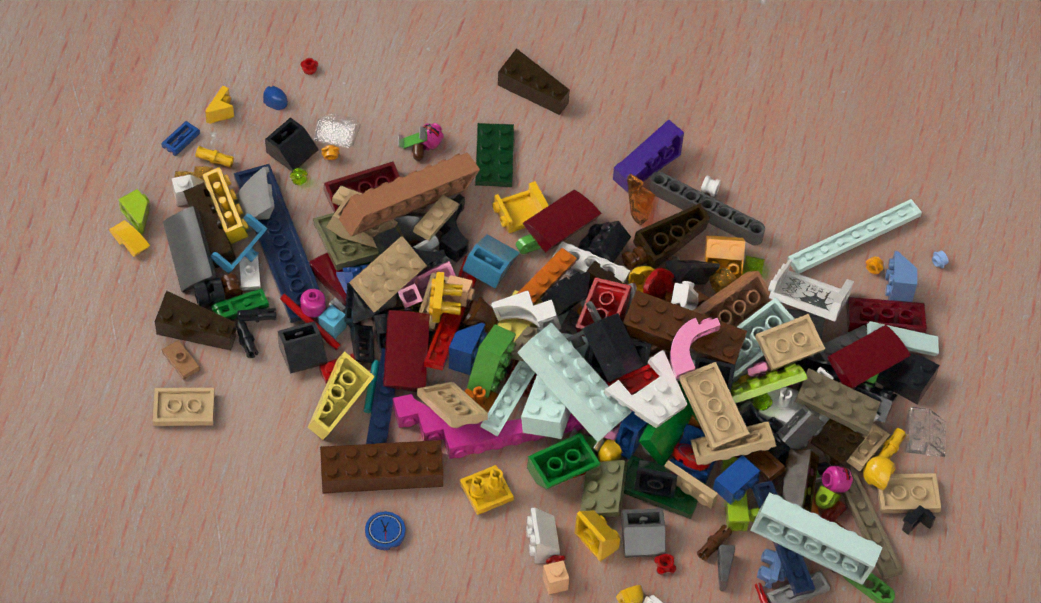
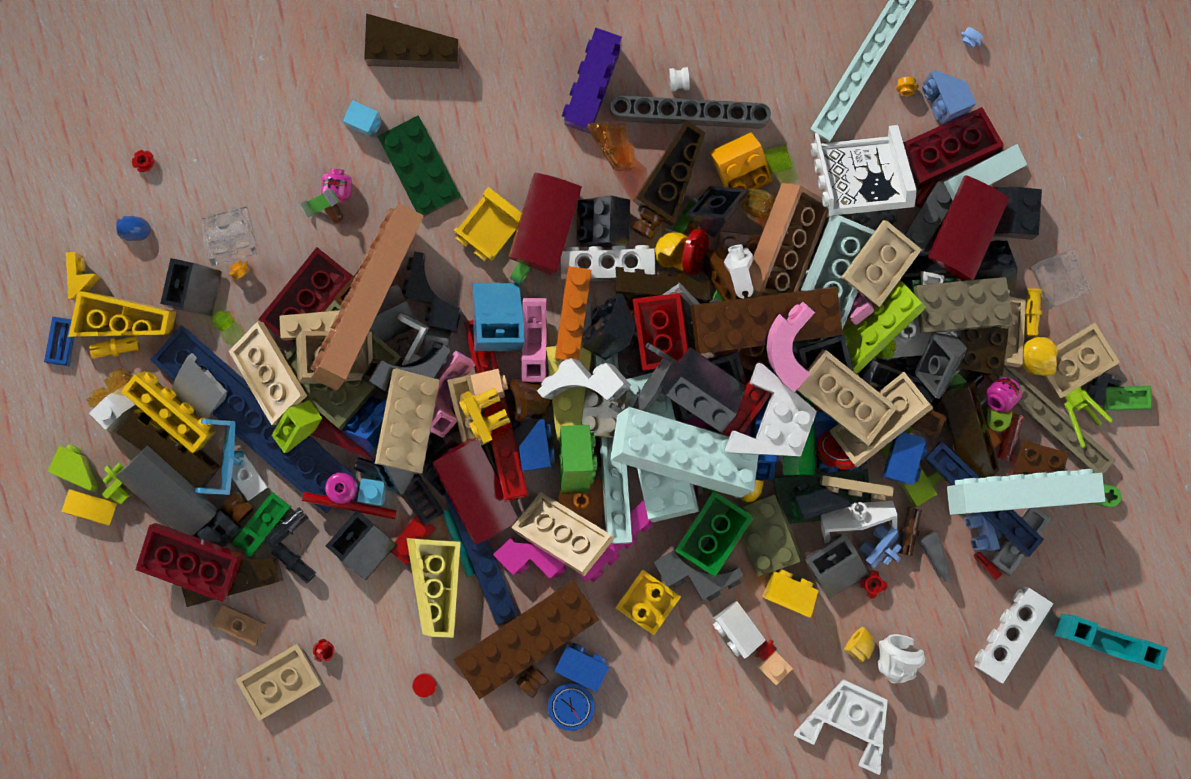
camera: 25 degrees left, 30 degrees up
tan plate [413,195,459,241] -> none
none -> yellow wedge [68,291,177,337]
none -> lime hips [102,463,131,504]
none -> dark red slope [135,523,243,602]
none -> tan plate [228,322,307,425]
none -> lime slope [272,400,322,453]
none -> red plate [313,639,335,662]
none -> medium azure brick [343,100,382,137]
none -> red tile [412,673,437,698]
none -> reddish brown wheel [516,665,549,698]
none -> bright pink arch [522,298,547,382]
none -> blue brick [554,643,610,693]
none -> dark grey arch [653,550,744,601]
none -> white piece [821,501,897,544]
none -> medium blue hips [859,524,902,569]
none -> lime plant [1063,387,1113,448]
none -> bright green plate [1103,386,1152,411]

